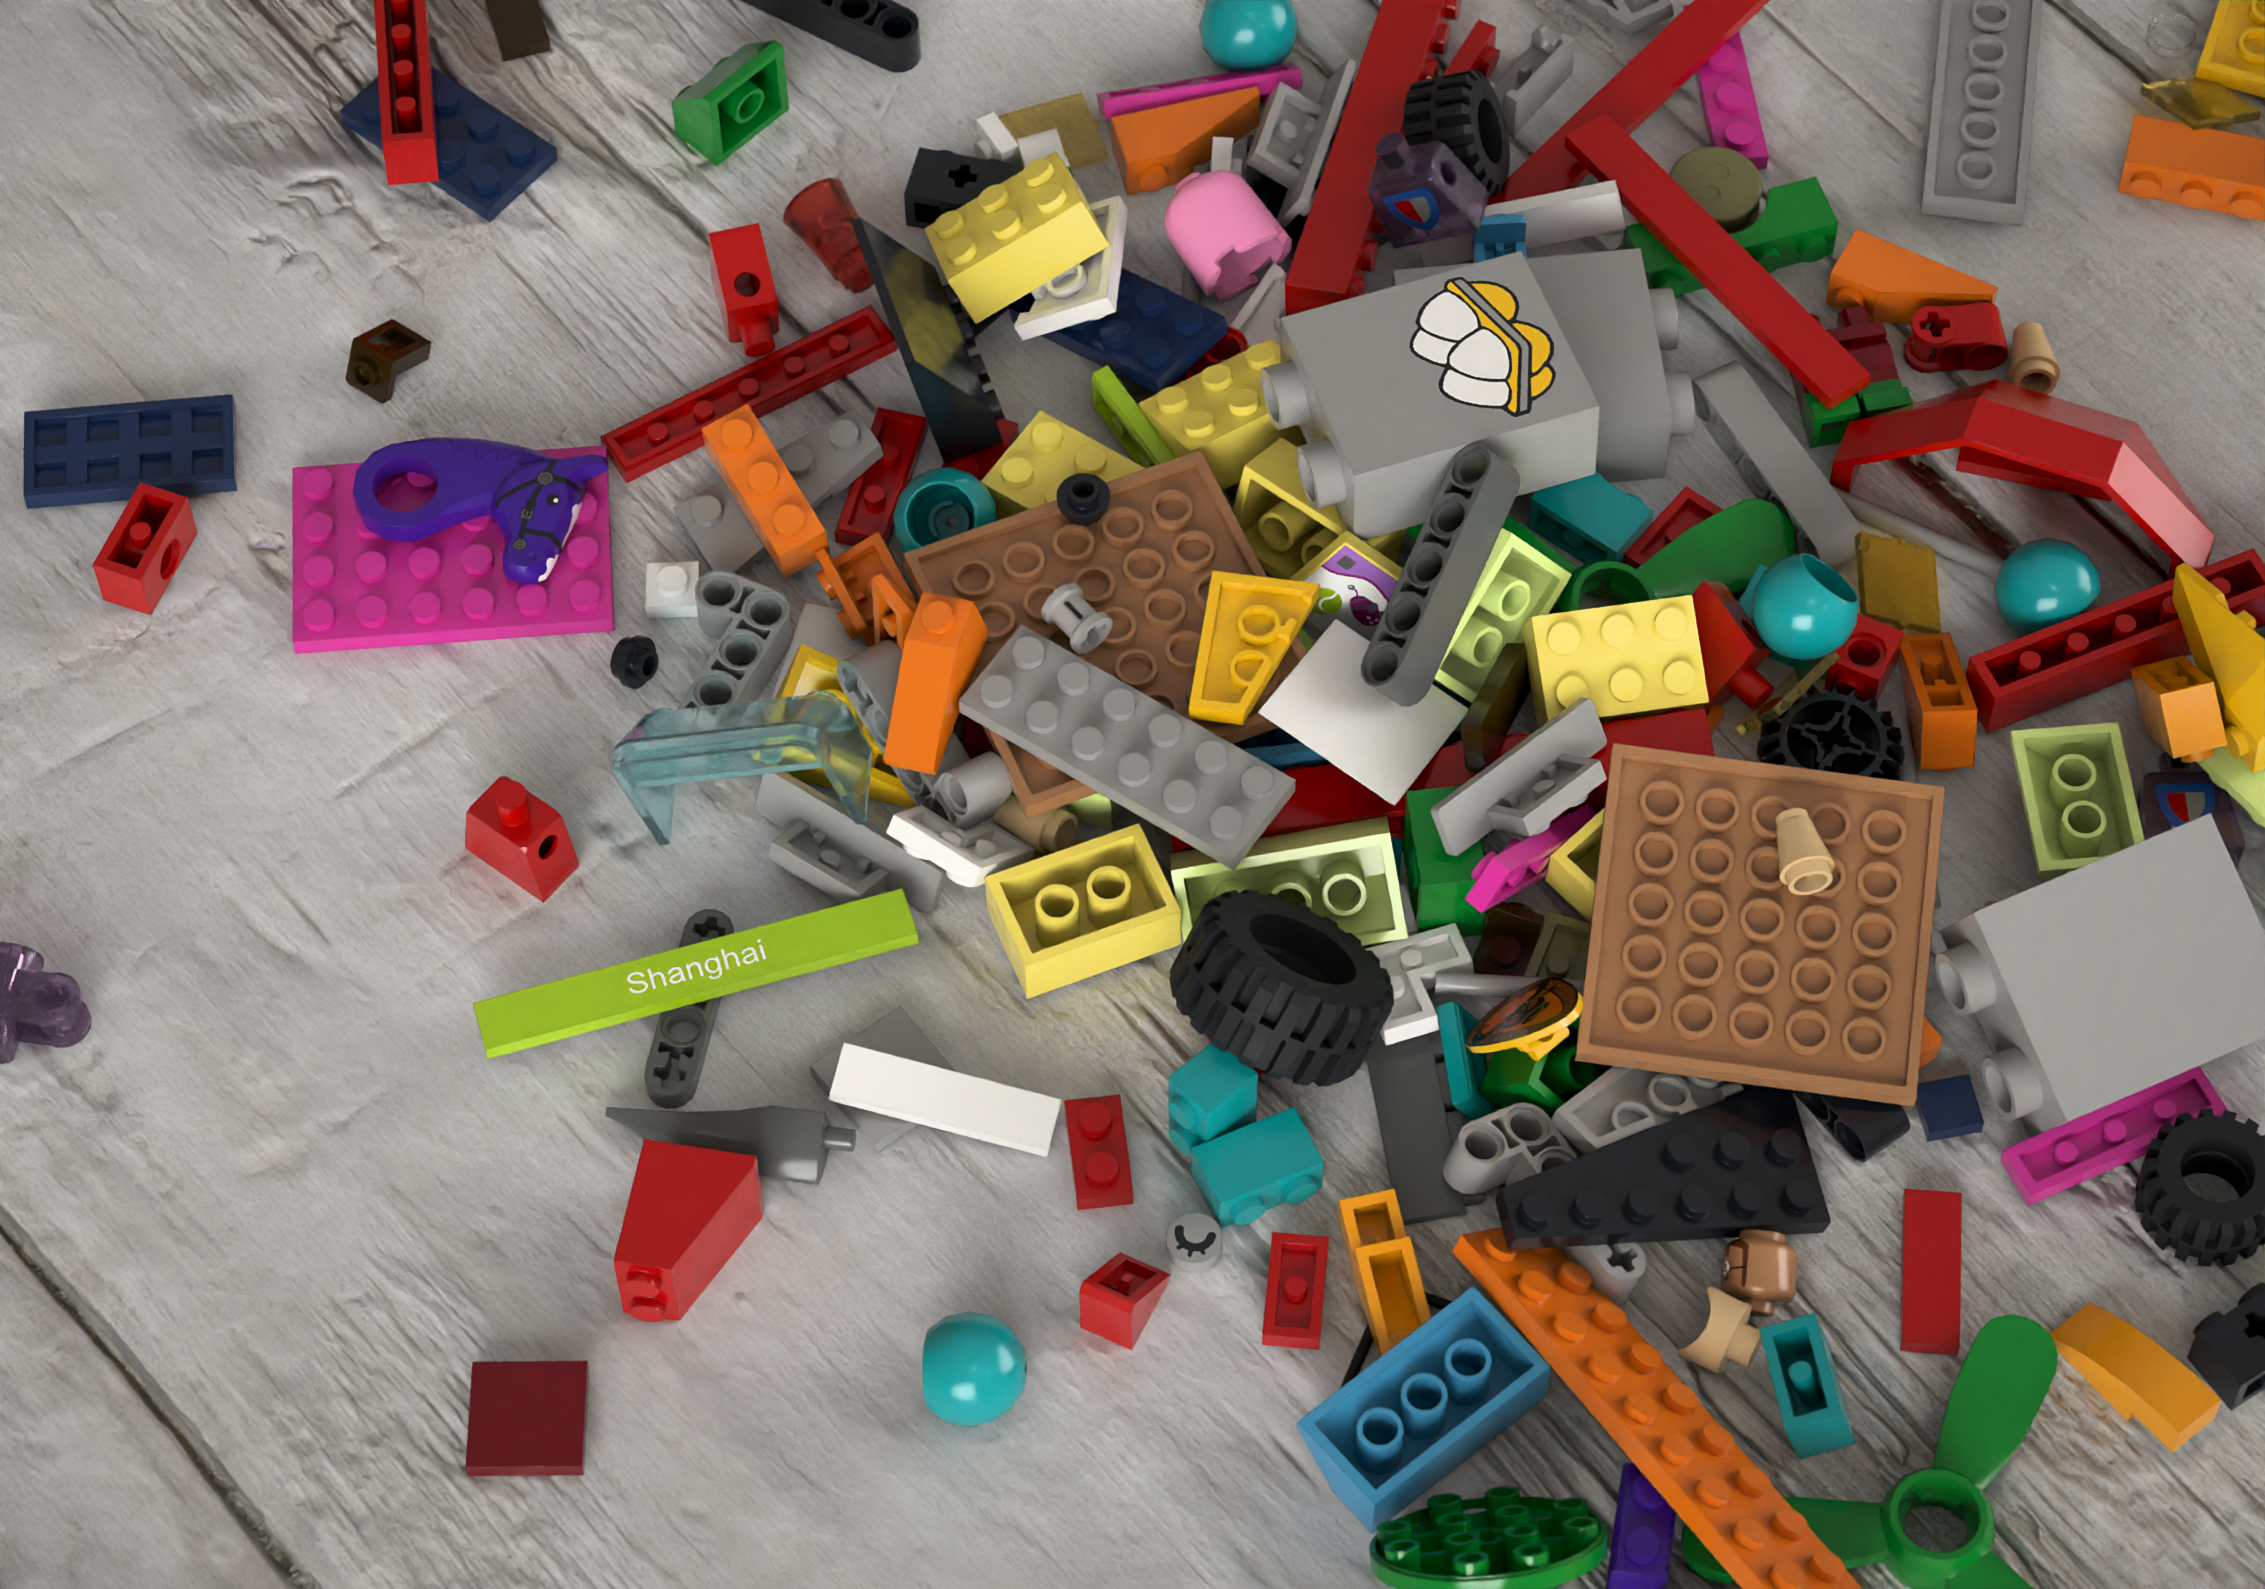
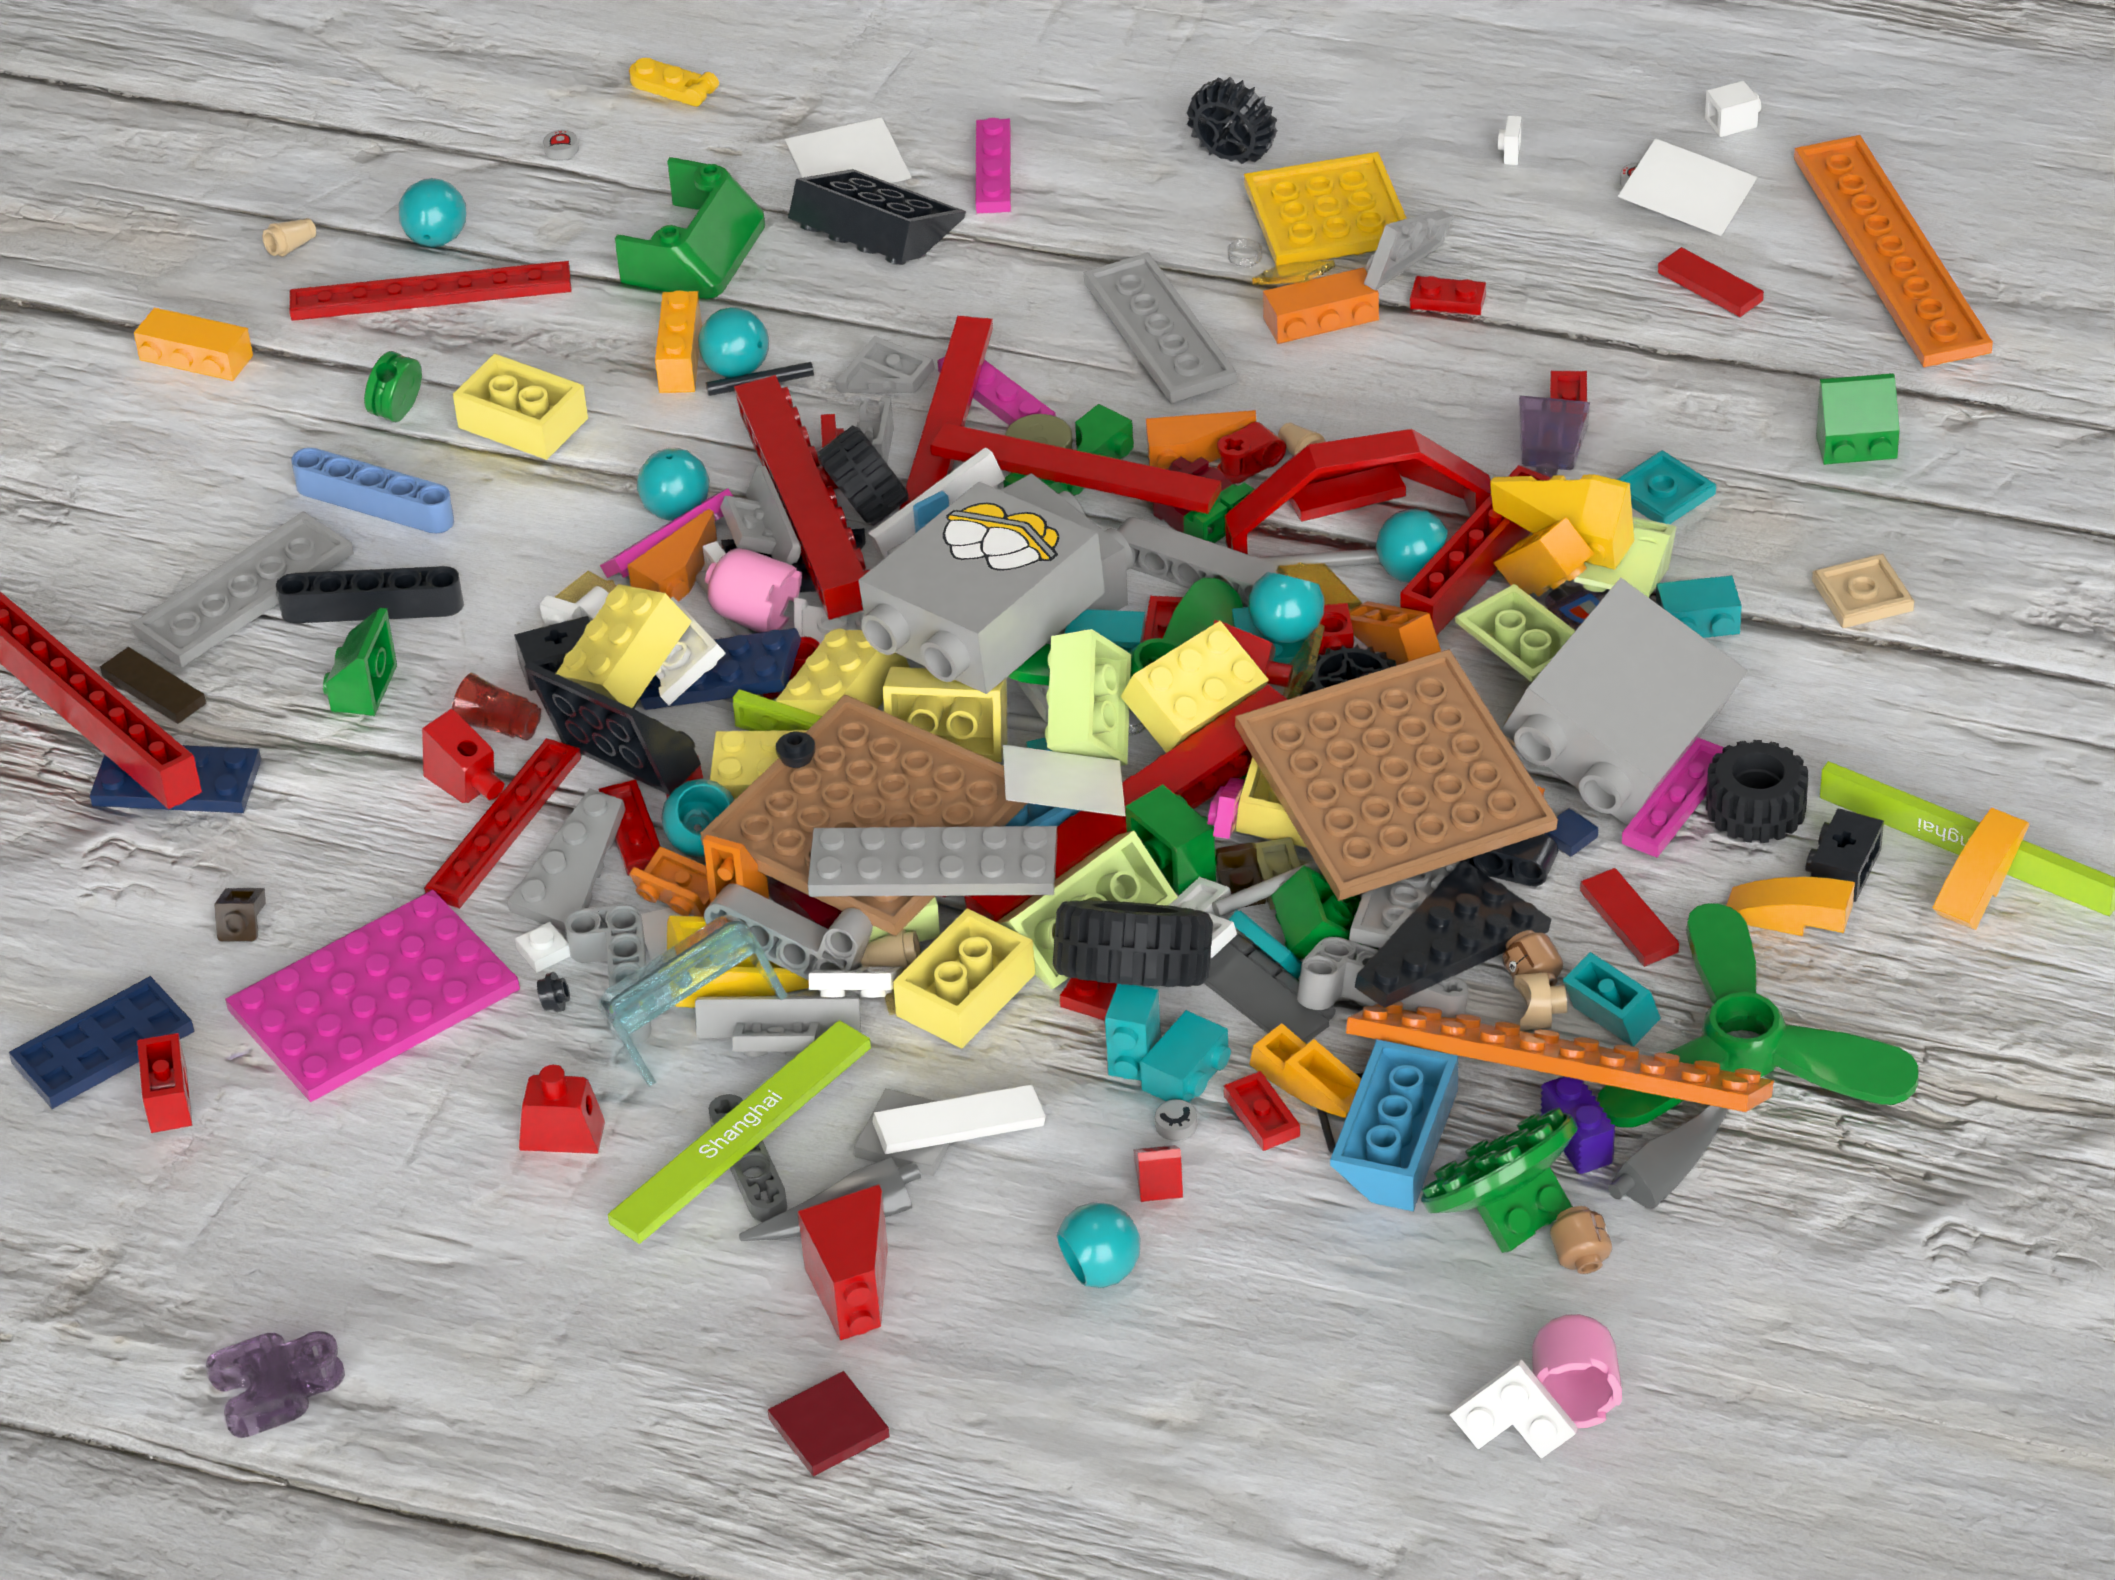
camera: 30 degrees left, 15 degrees down
dark purple animal [353,437,609,585] -> none
orange brick [701,404,830,579] -> none
orange slope [883,591,989,775] -> none
light grey bush [1041,582,1113,654] -> none
red plate [1064,1094,1134,1210] -> none
yellow wing [1189,570,1320,725] -> none
tile [1288,530,1403,642] -> none
dark grey beam [1361,443,1520,707] -> none
clear purple torso [1368,132,1490,249] -> none
light grey bracket [1431,698,1607,856] -> none
dark brown tile [1460,643,1530,773] -> none
shield [1465,977,1583,1061] -> none
tan cone [1775,808,1835,895] -> none

